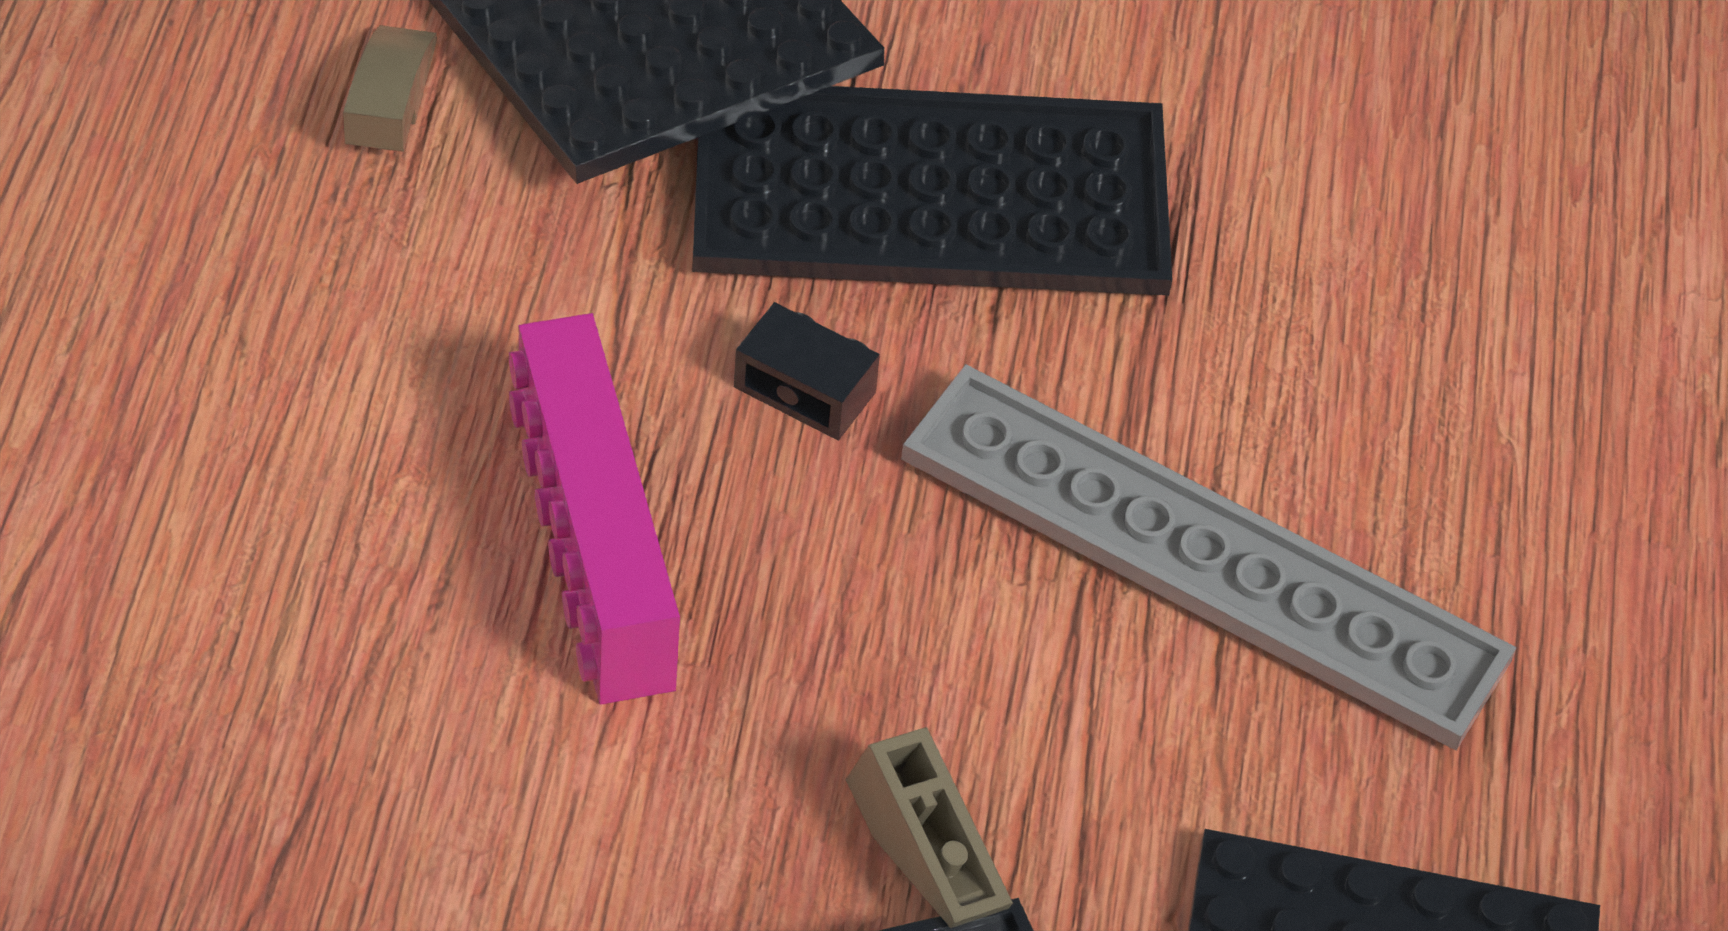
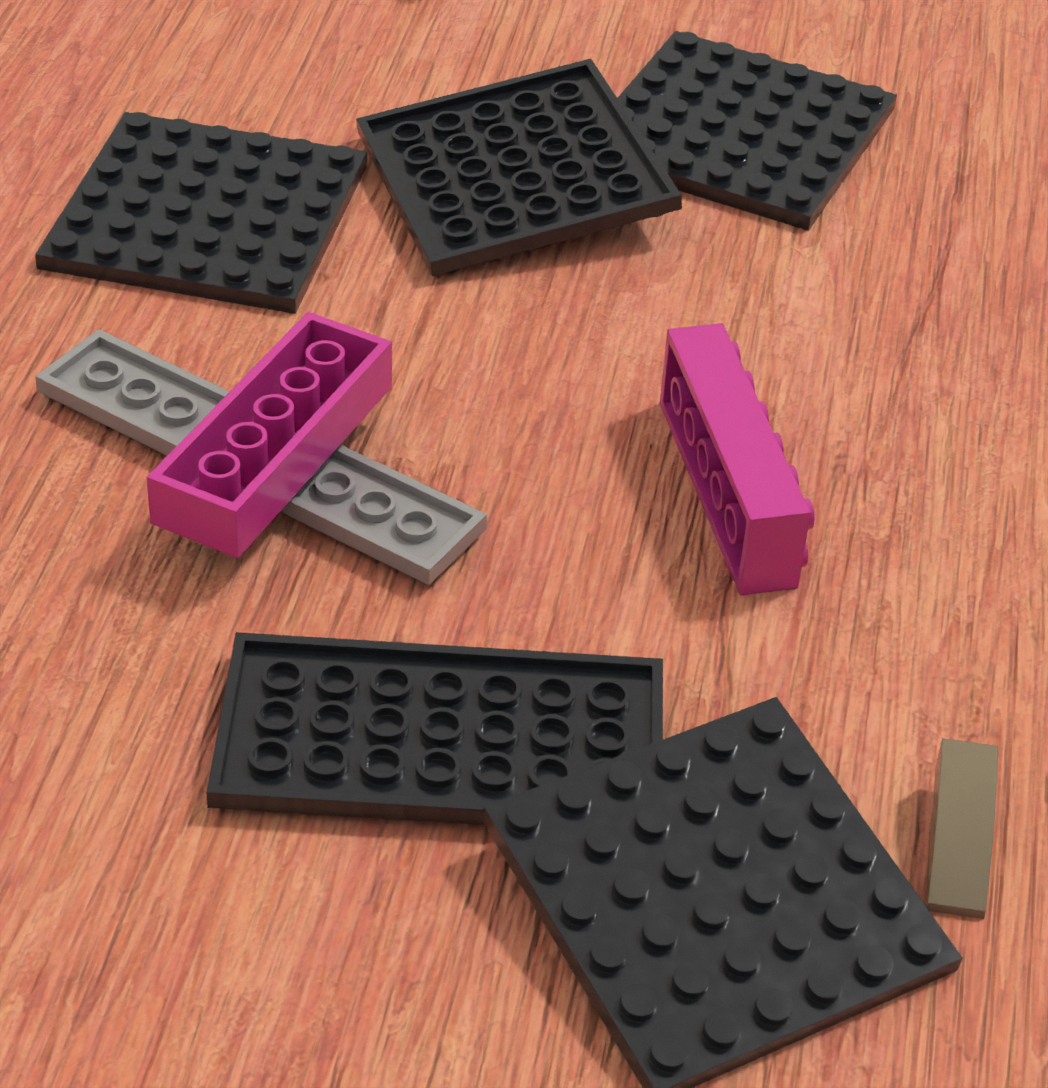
camera: 175 degrees left, 10 degrees down
black brick [734,302,880,441] -> none
dark tan slope [845,727,1013,928] -> none
none -> dark pink brick [147,312,392,558]

